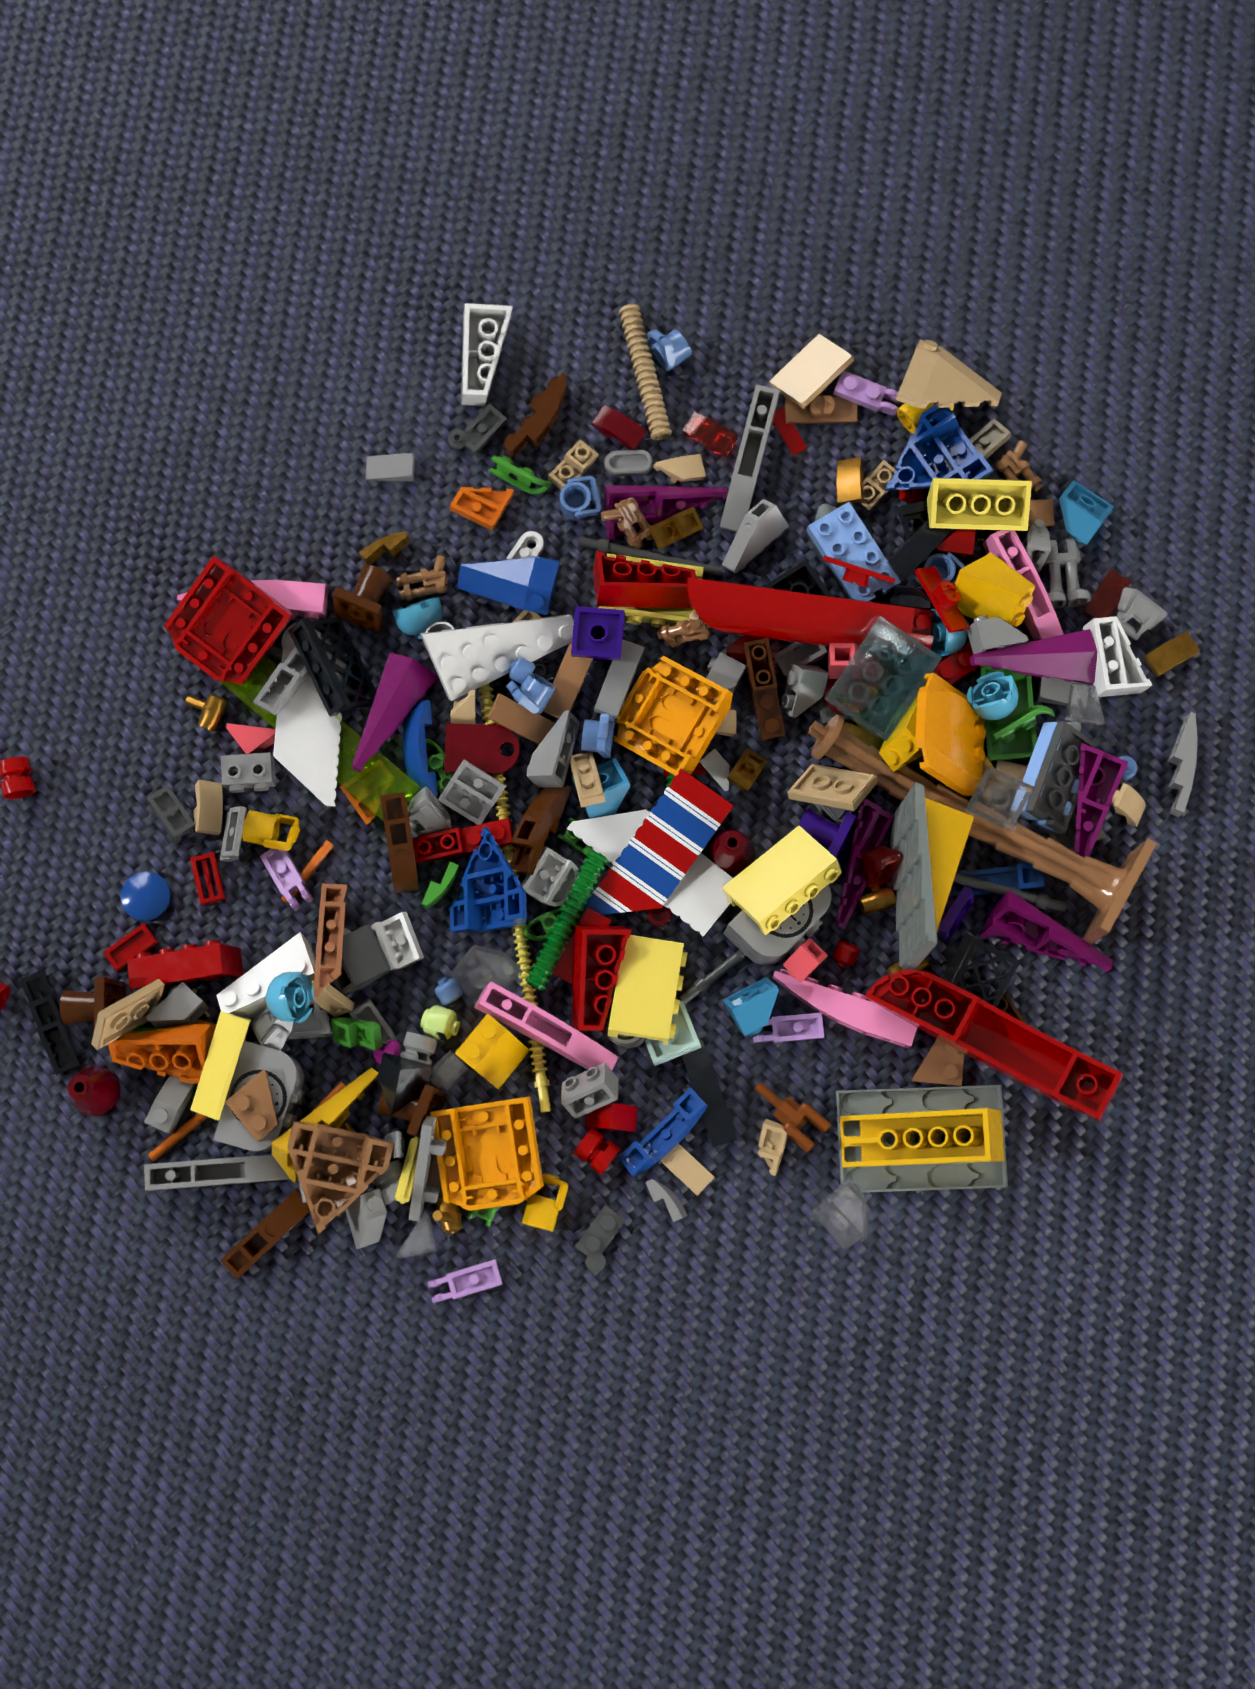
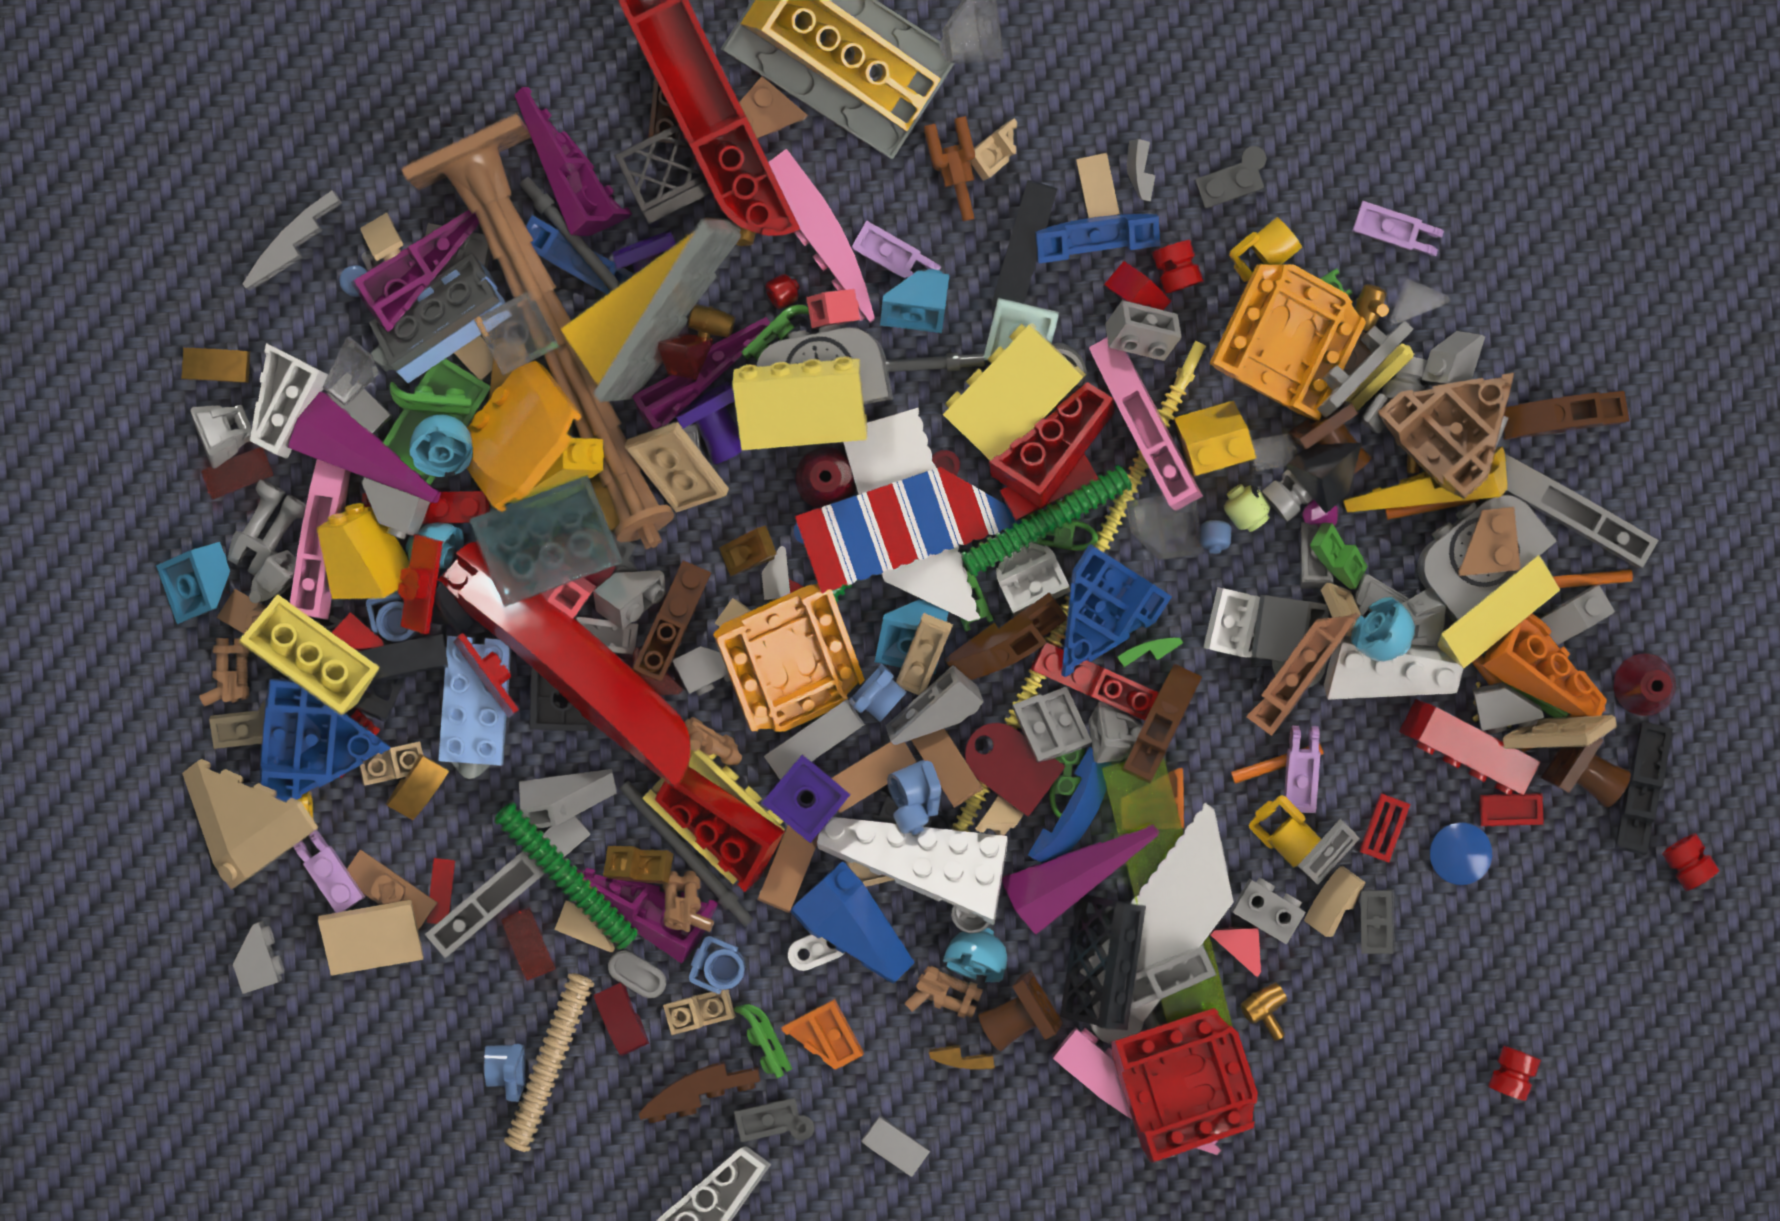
camera: 145 degrees left, 10 degrees up
none -> light grey slope [233,921,285,994]
none -> green piece [494,802,638,950]
none -> bright green piece [741,305,809,361]
none -> medium nougat piece [757,825,819,913]

